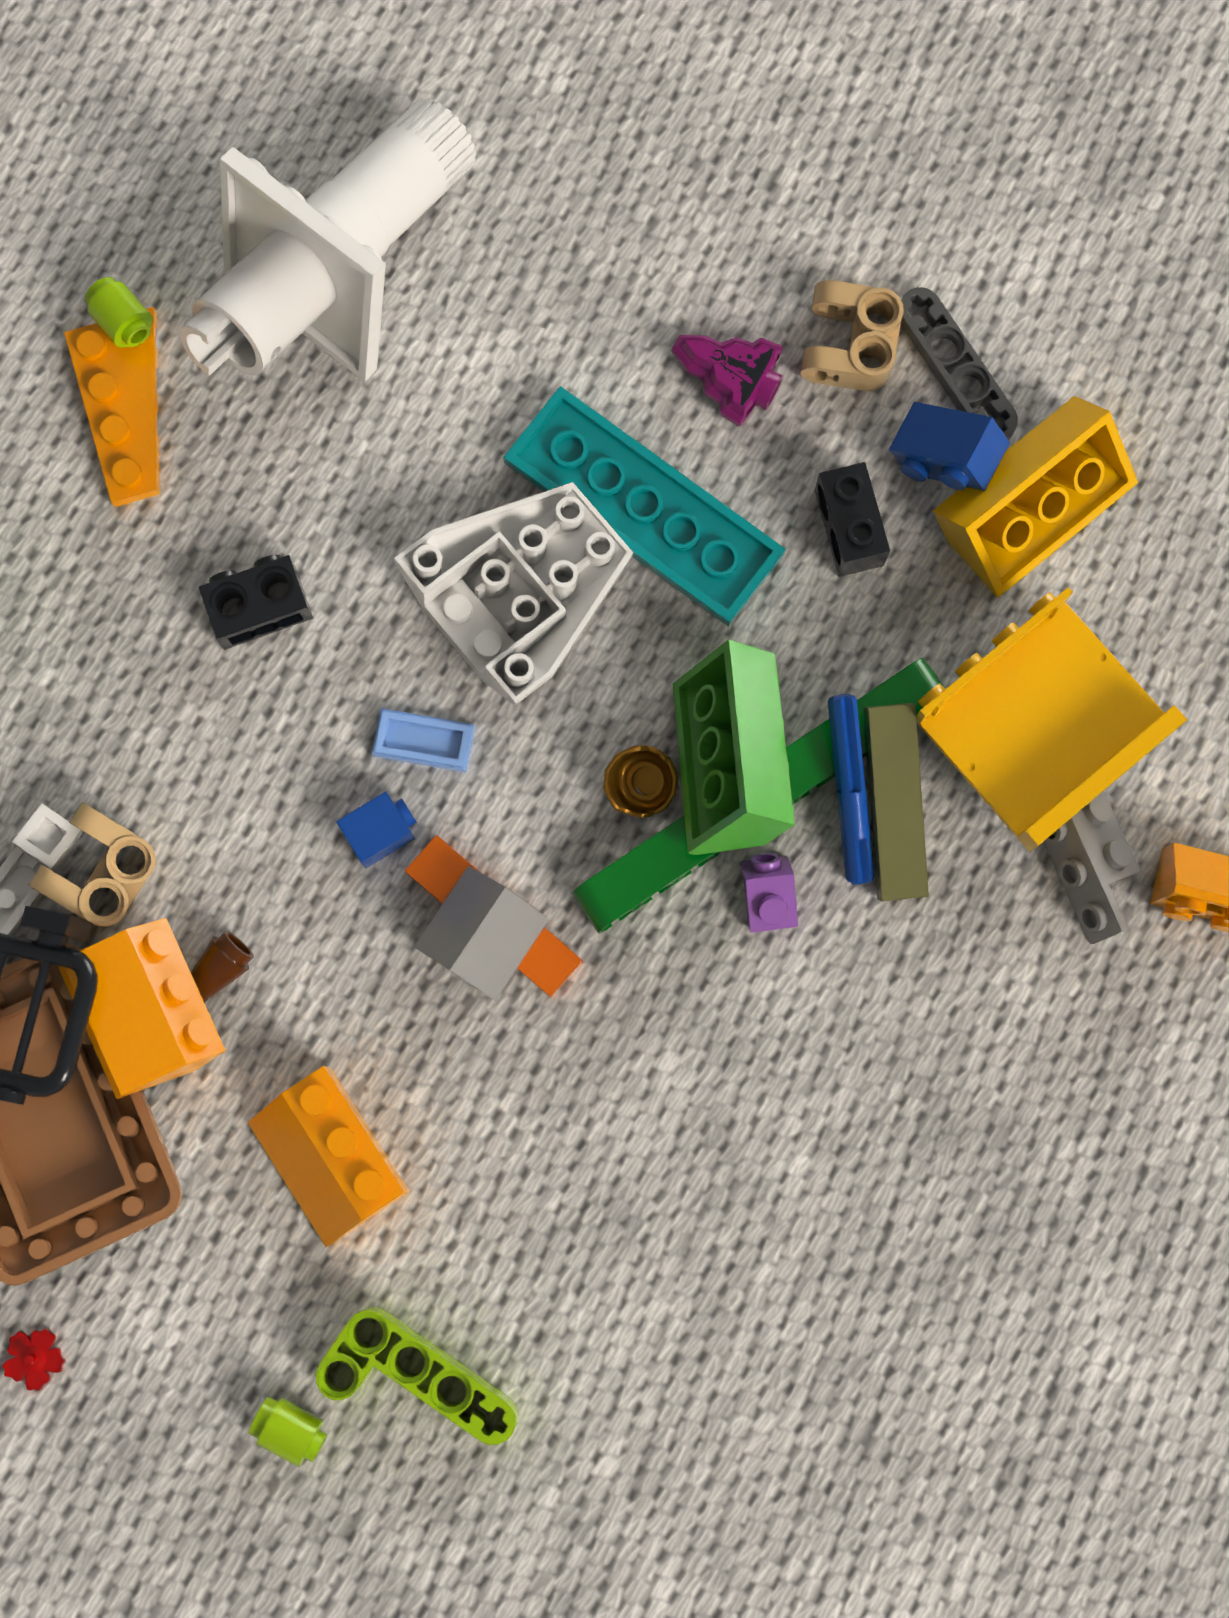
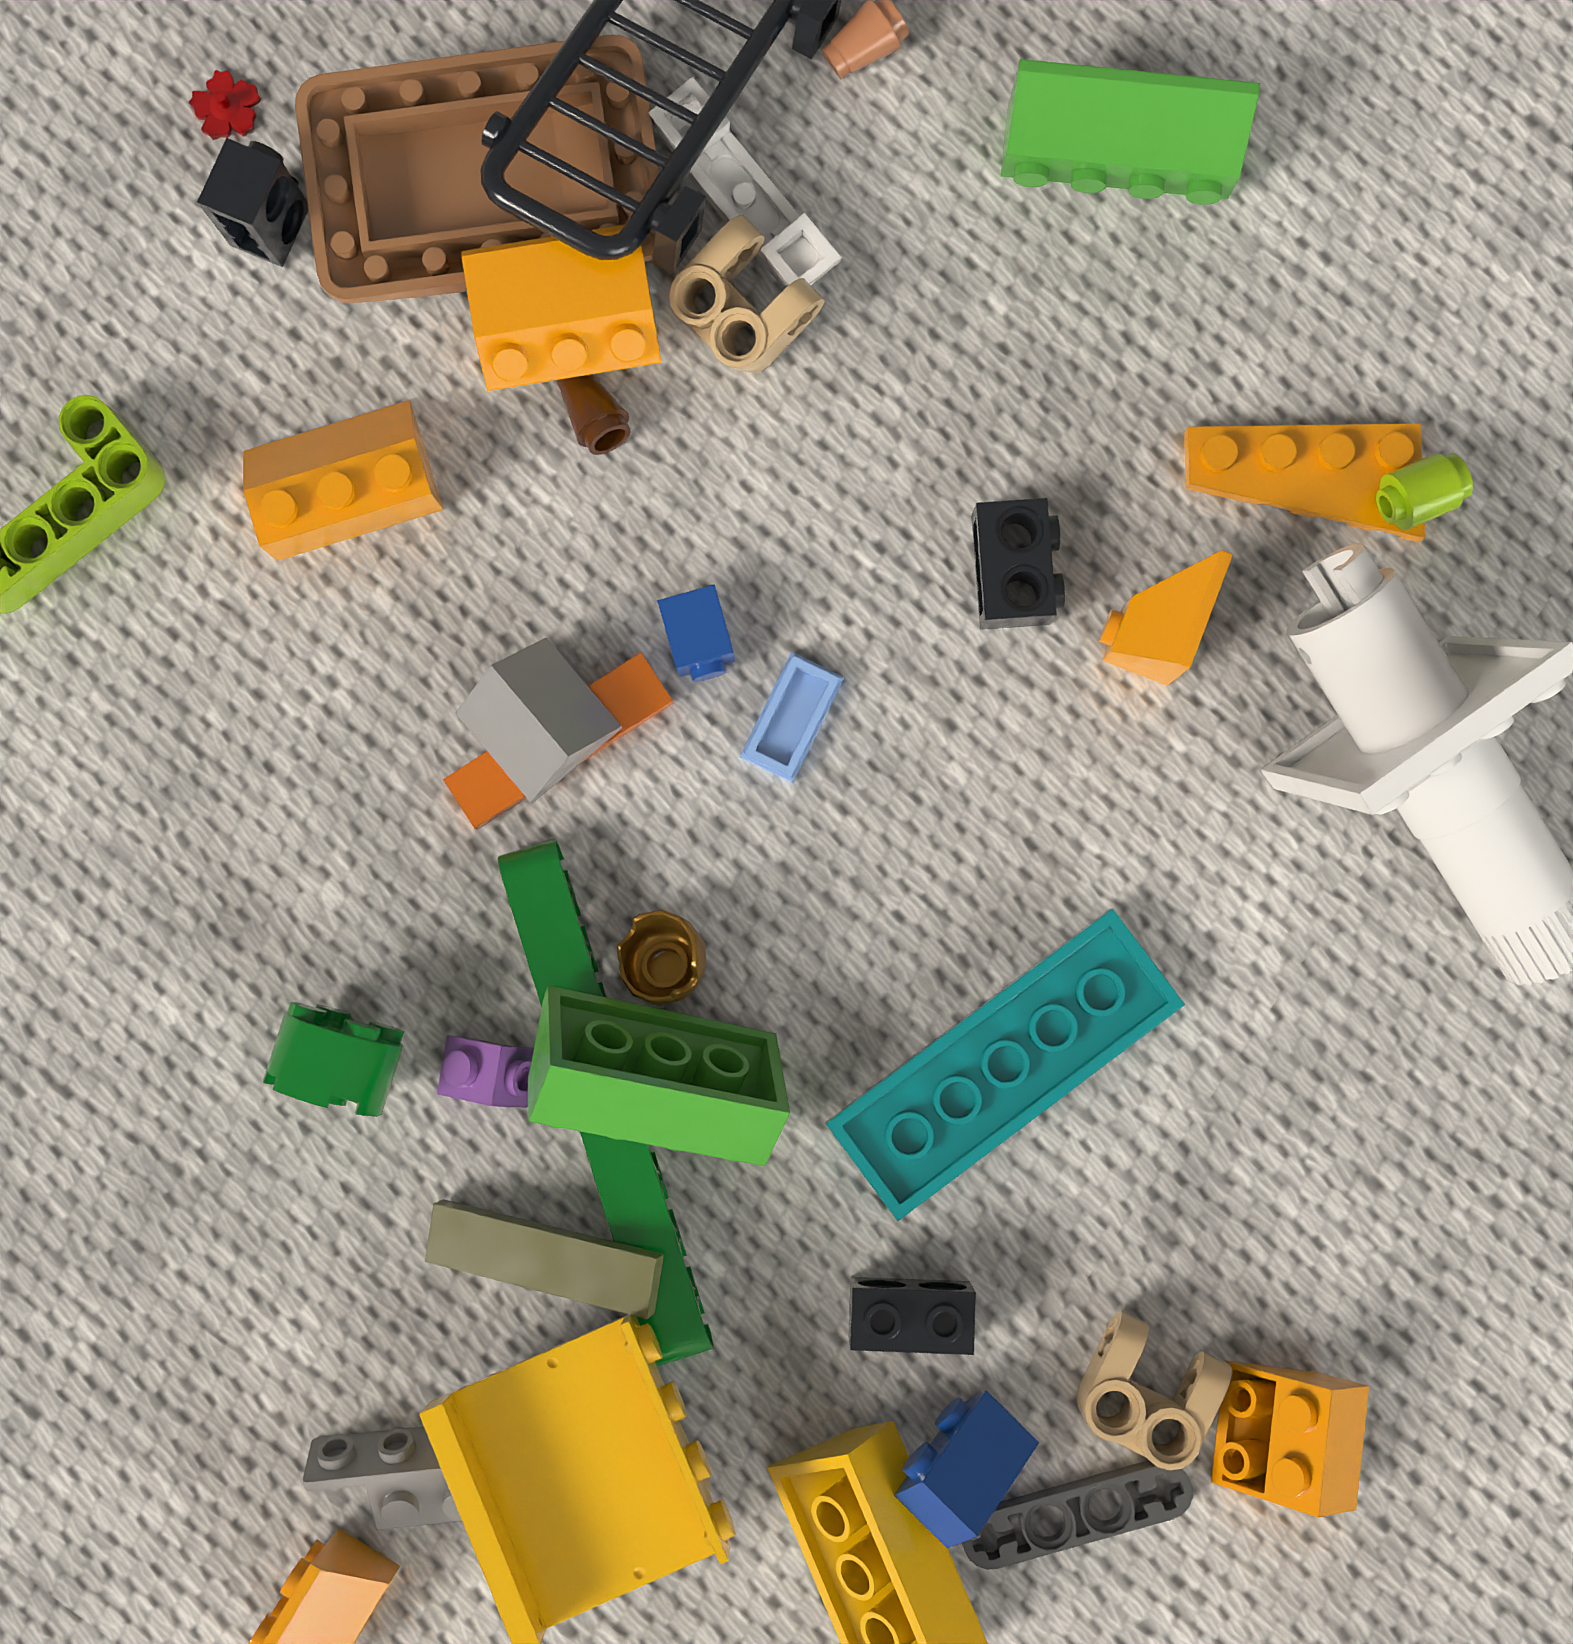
camera: 110 degrees right, 5 degrees up
lime brick [248,1396,328,1467] -> none
white wedge [394,482,633,705] -> none
magenta rock [672,335,783,427] -> none
blue axle [828,694,874,884] -> none
none -> black brick [197,138,309,268]
none -> green brick [263,1002,404,1117]
none -> light orange slope [1099,550,1233,686]
none -> light orange slope [1211,1360,1369,1518]

